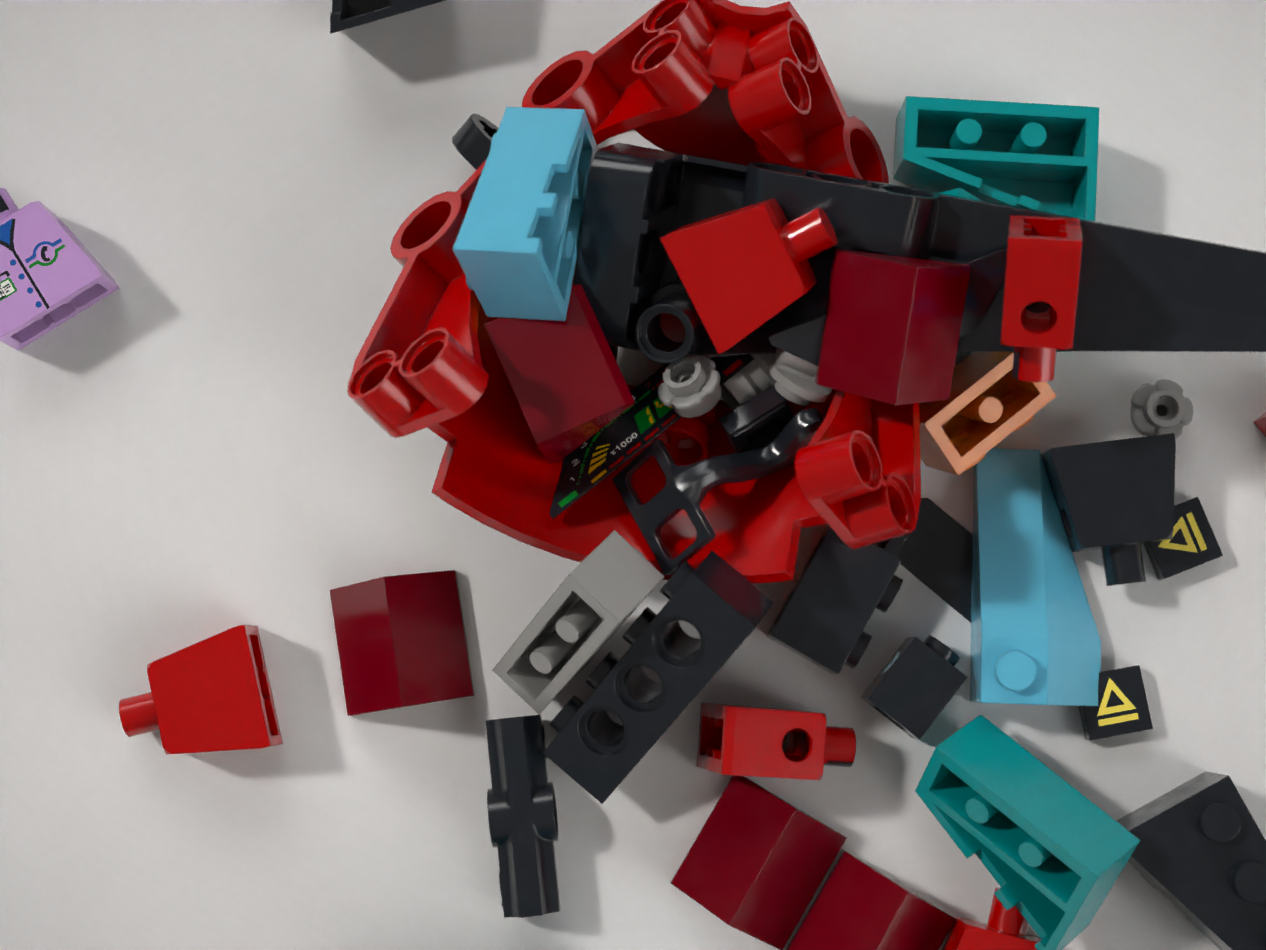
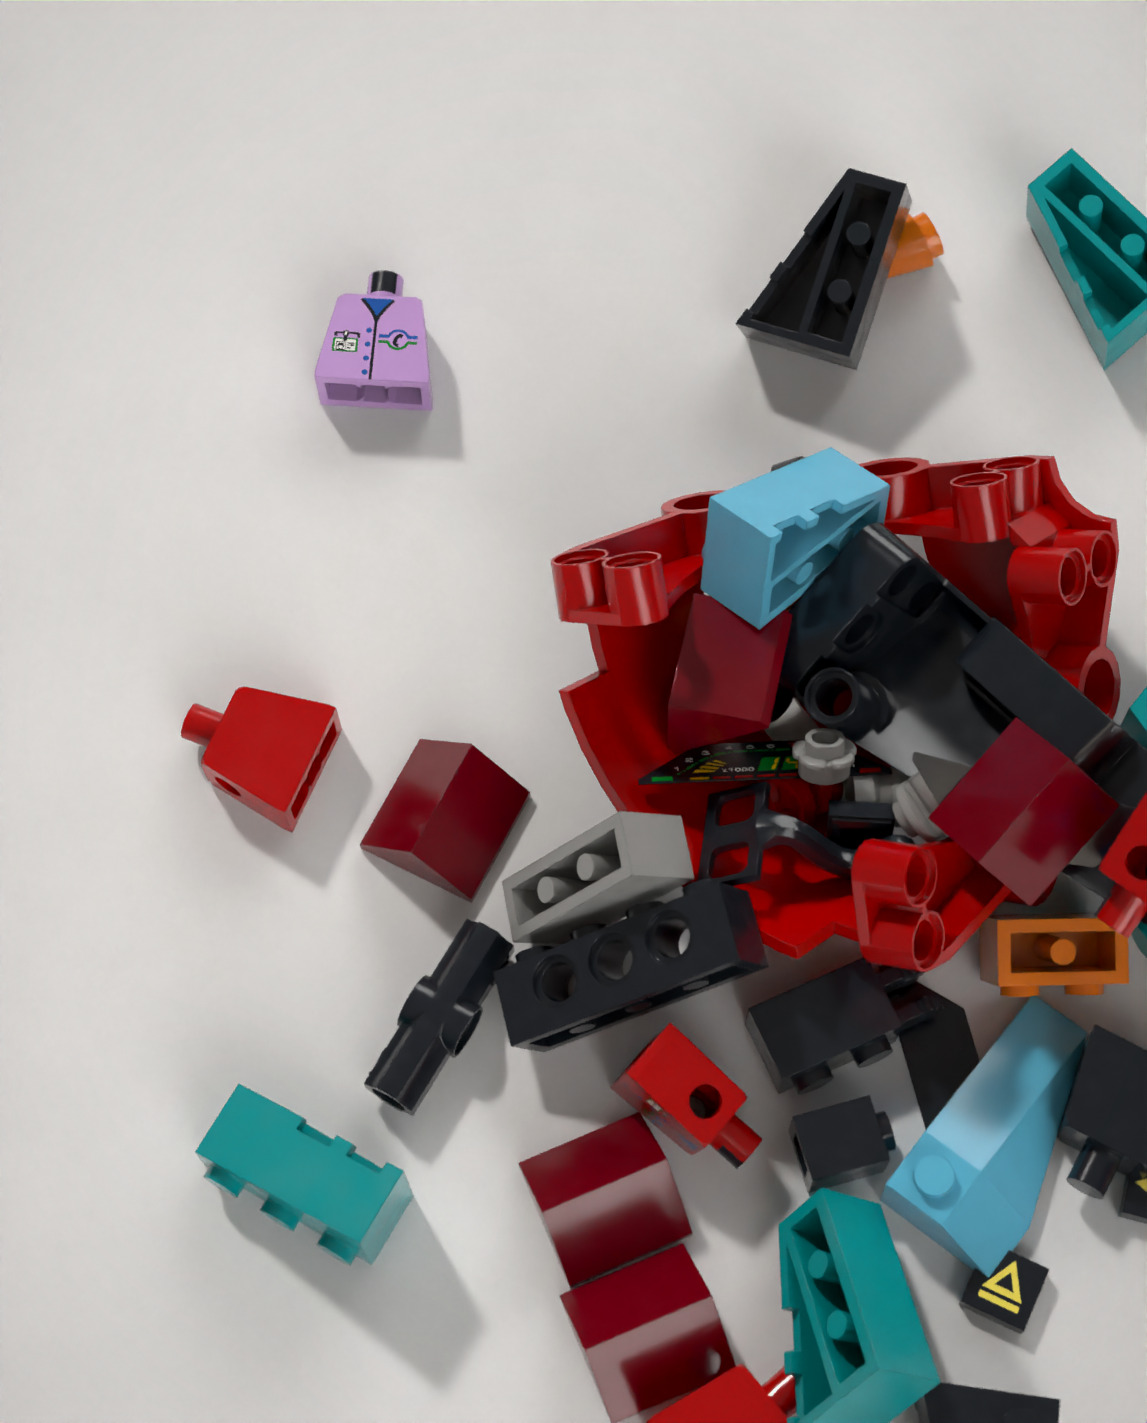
camera: 35 degrees right, 15 degrees down
red torso [660,198,838,354] -> none

